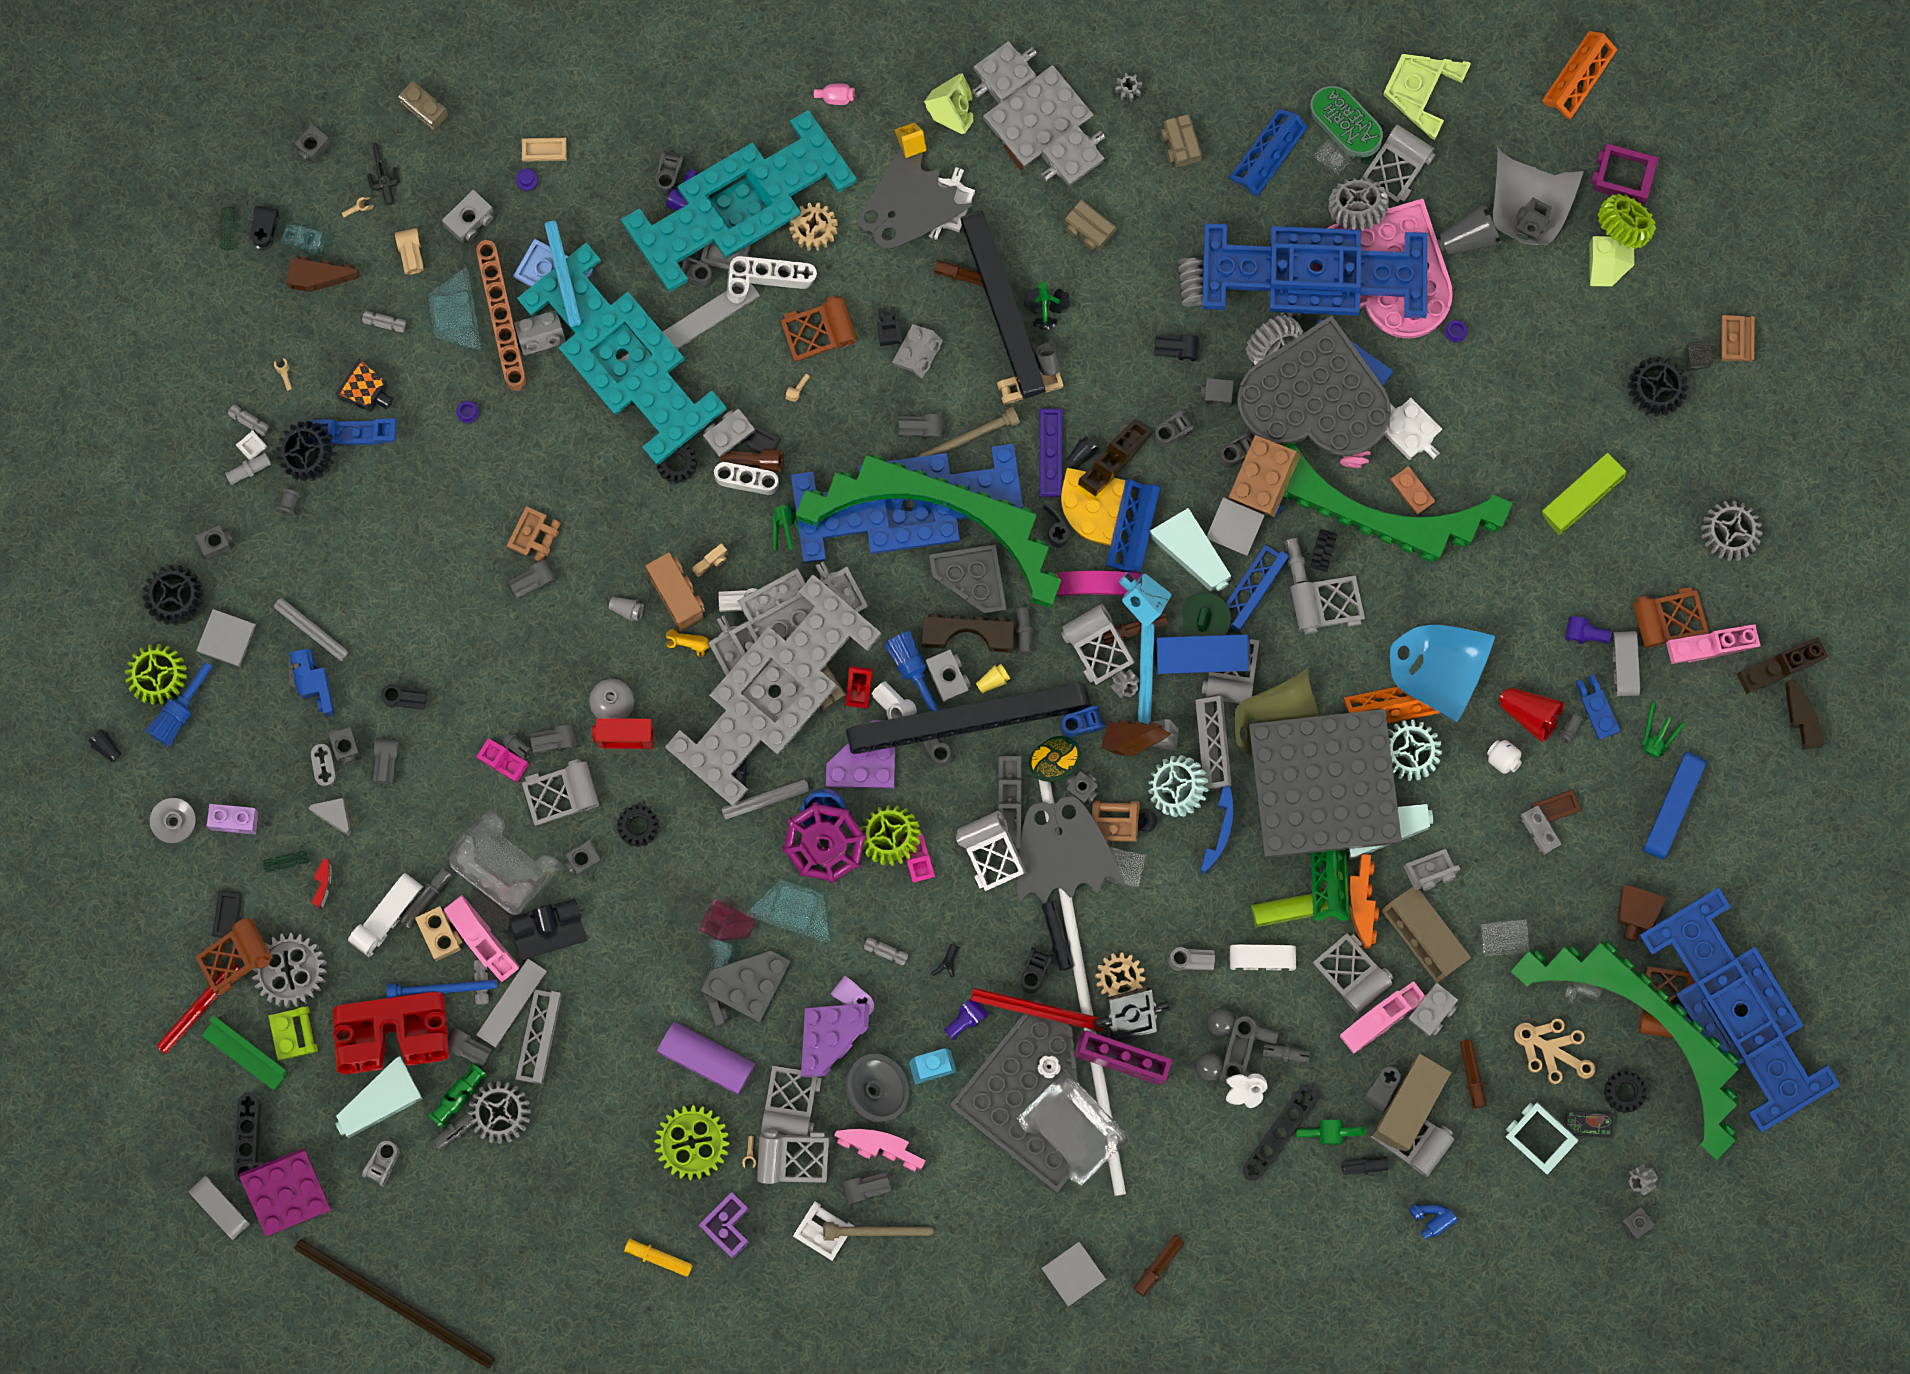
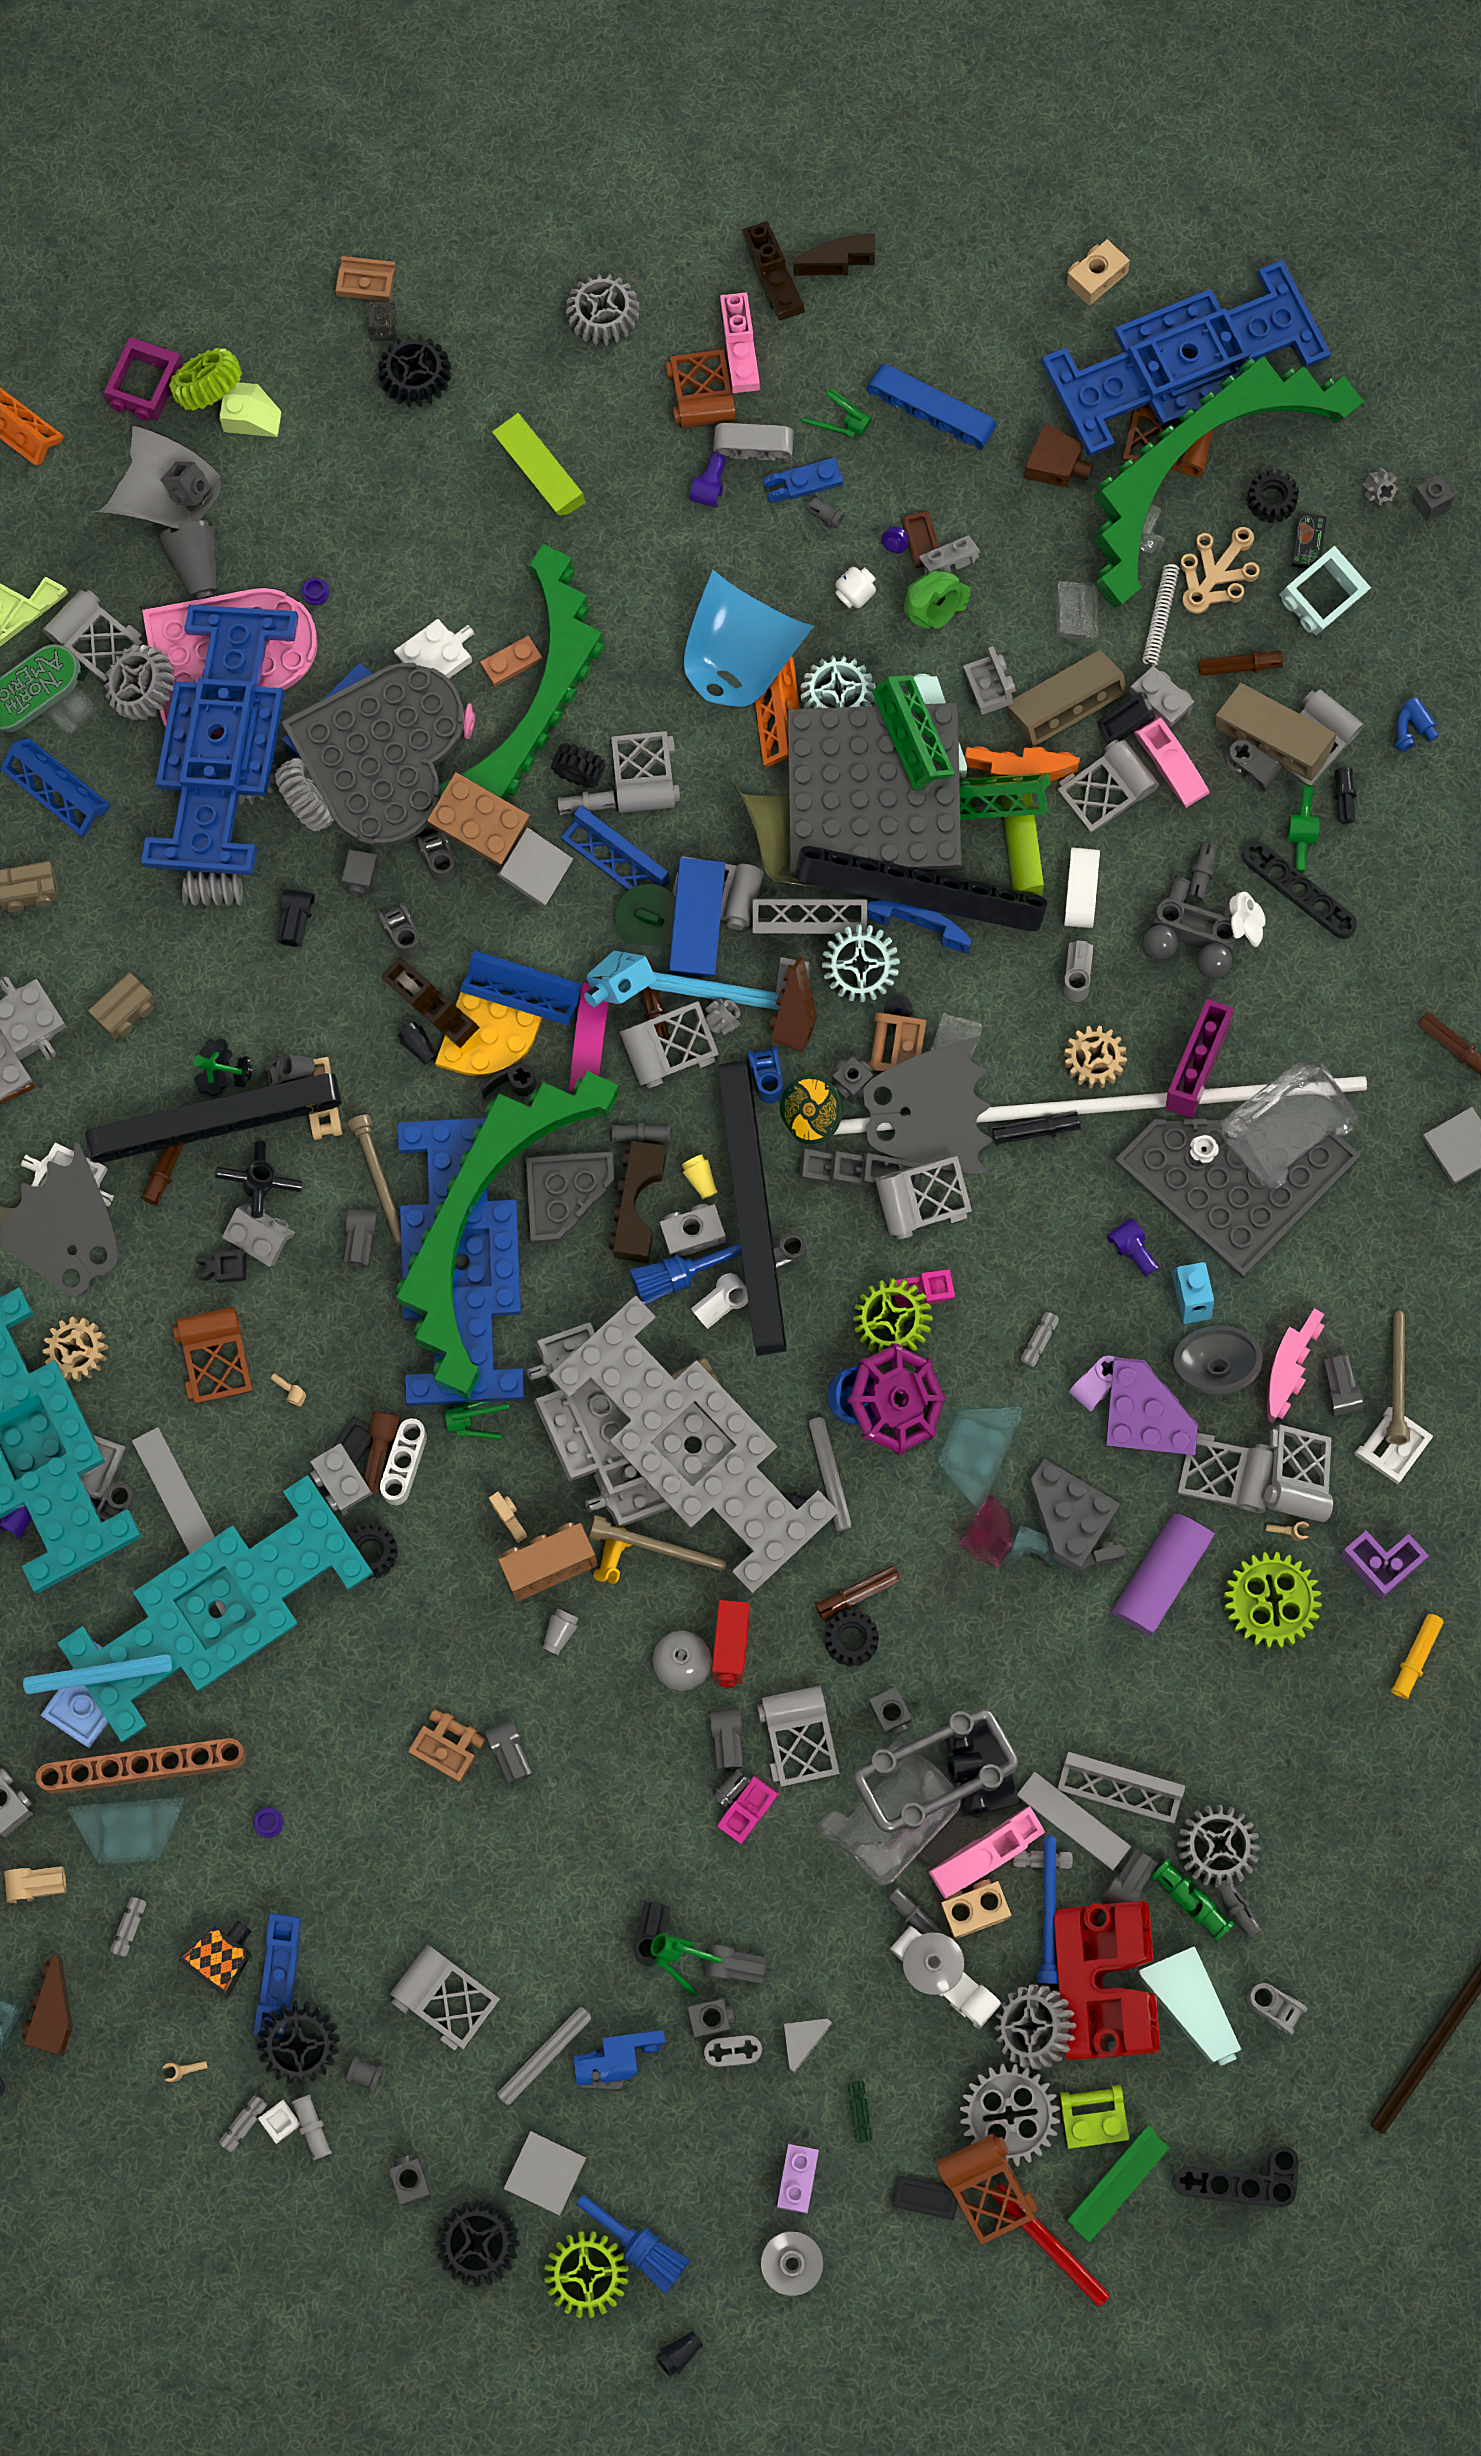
camera: 80 degrees left, 5 degrees down
light grey beam [188,1175,250,1240] -> none
magenta plate [239,1148,331,1236] -> none
red slope [311,858,331,910] -> none
light grey bracket [514,310,566,355] -> none
white piece [719,588,757,612] -> none
white beam [726,256,817,303] -> none
medium lavender plate [826,720,895,789] -> none
red slope [845,666,873,709] -> none
black bar [932,944,959,977] -> none
red axle [971,988,1105,1032] -> none
black piece [1020,947,1054,993] -> none
dark purple tile [1039,409,1062,497] -> none
plate [1094,987,1170,1041] -> none
light aqua slope [1149,508,1231,591] -> none
red cone [1499,687,1565,742] -> none
none -> black bar [215,1141,303,1218]
none -> light grey piece [390,1944,500,2051]
none -> dark tan piece [587,1515,726,1571]
none -> green plant [650,1932,722,1996]
none -> black beam [794,846,1048,931]
none -> reddish brown axle [815,1566,900,1621]
none -> flat silver bar [853,1709,1019,1833]
none -> green fence [872,675,955,790]
none -> dark purple plate [881,527,908,554]
none -> light grey dish [903,1933,964,1995]
none -> bright green helmet [904,570,971,629]
none -> light grey gear [994,1984,1077,2070]
none -> tan brick [1067,239,1130,306]
none -> black tile [1097,692,1156,745]
none -> white piece [1142,564,1180,666]

